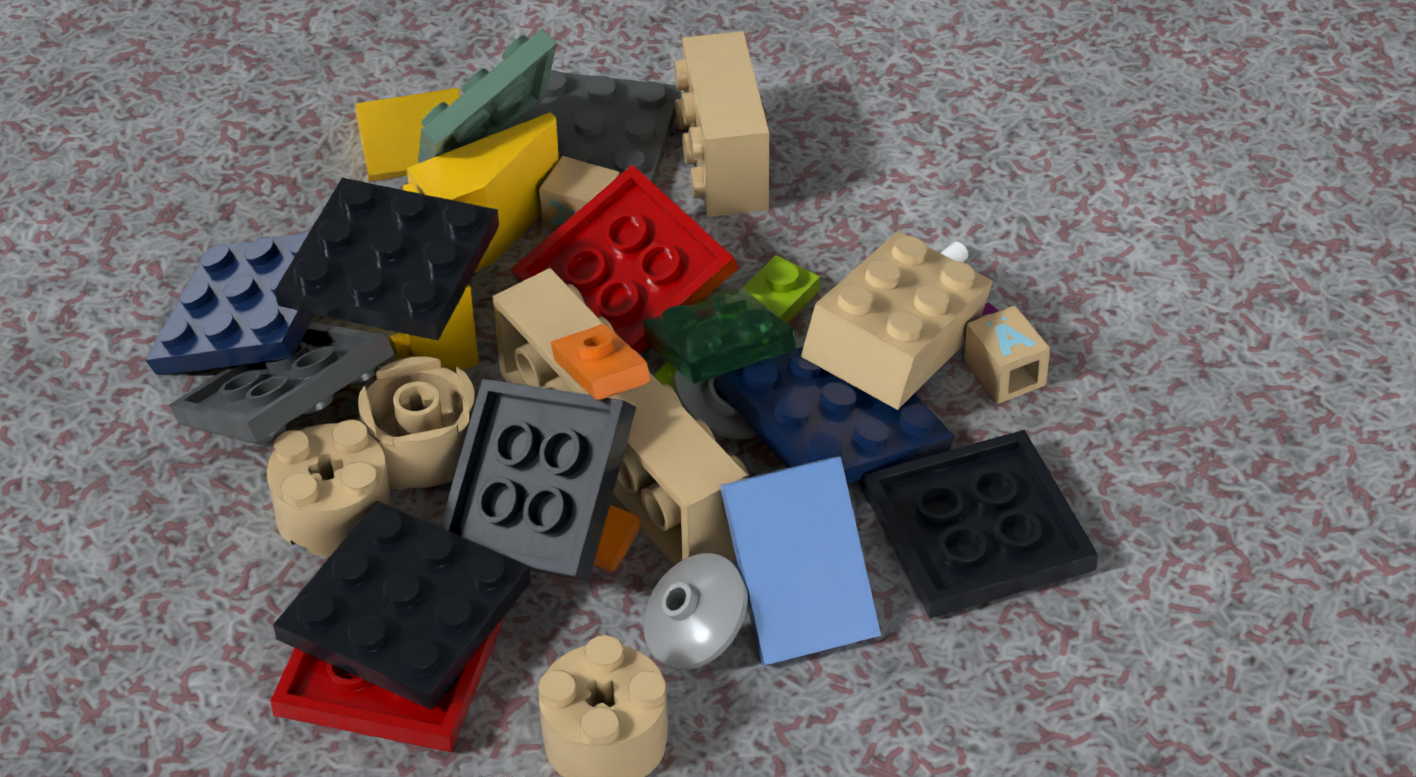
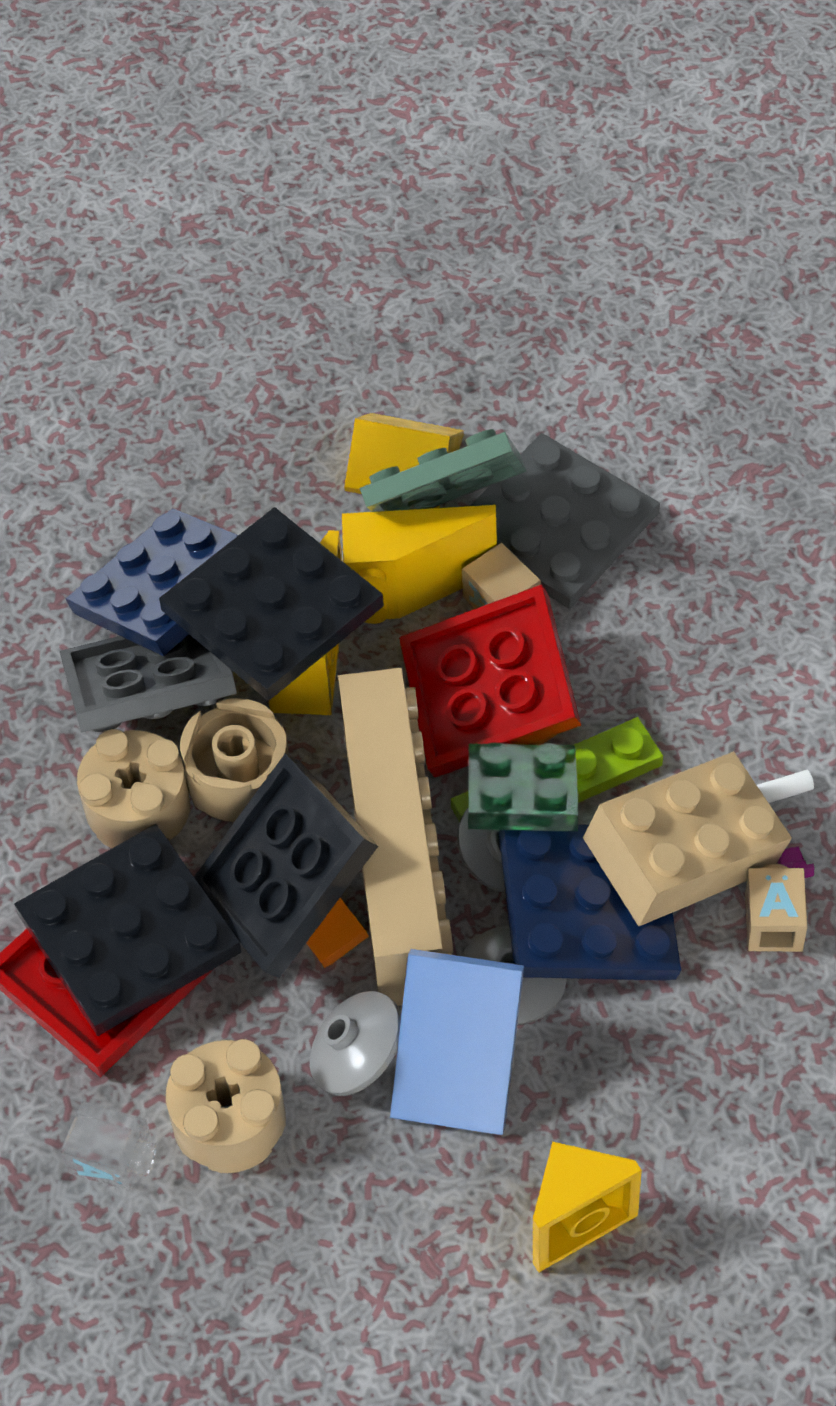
camera: 30 degrees right, 10 degrees up
orange plate [550,323,651,401] -> none
tan brick [674,31,769,217] -> none
black plate [862,430,1098,618] -> none
none -> yellow slope [533,1141,642,1272]

